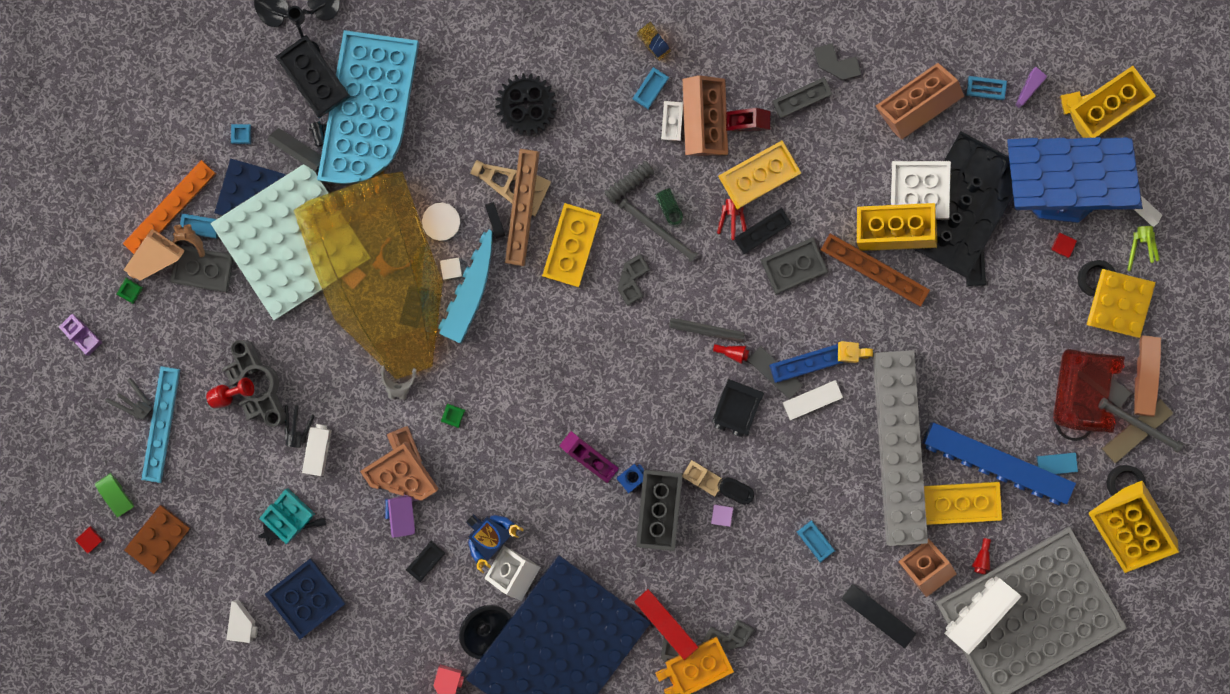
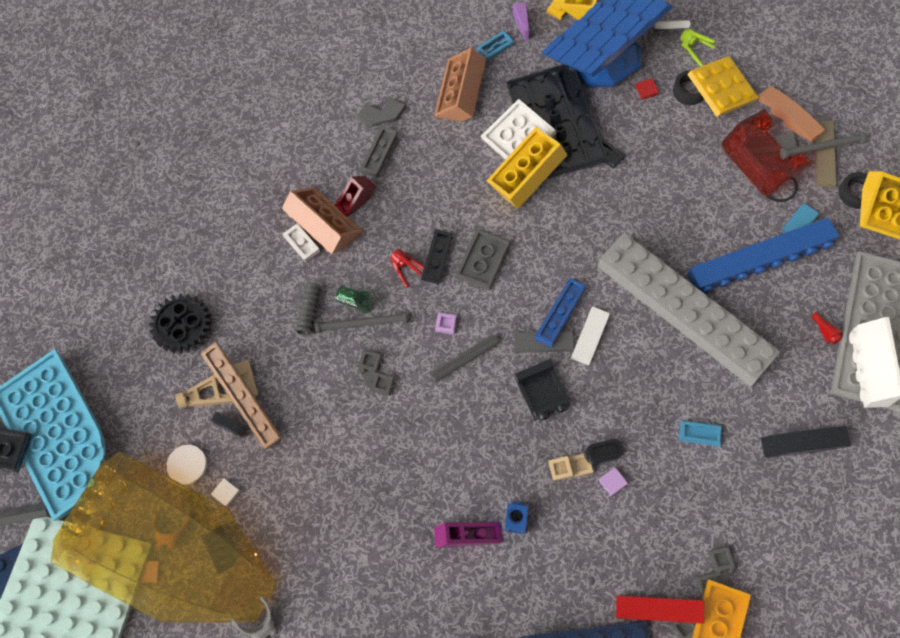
camera: 40 degrees left, 20 degrees down
black pin [309,121,325,147] -> none
medium azure slope [438,229,493,344] -> none
green tile [441,403,465,428] -> none
yellow plate [542,203,601,288] -> none
dark azure tile [632,67,669,109] -> none
dark grey slope [636,470,682,551] -> none
leg [637,21,671,61] -> none
red cone [713,344,749,364] -> none
yellow tile [718,140,801,209] -> none
dark orange plate [820,233,930,307] -> none
yellow plate [838,341,873,363] -> none
nougat slope [898,539,957,597] -> none
yellow plate [924,482,1002,525] -> none
none -> lavender tile [435,312,457,335]

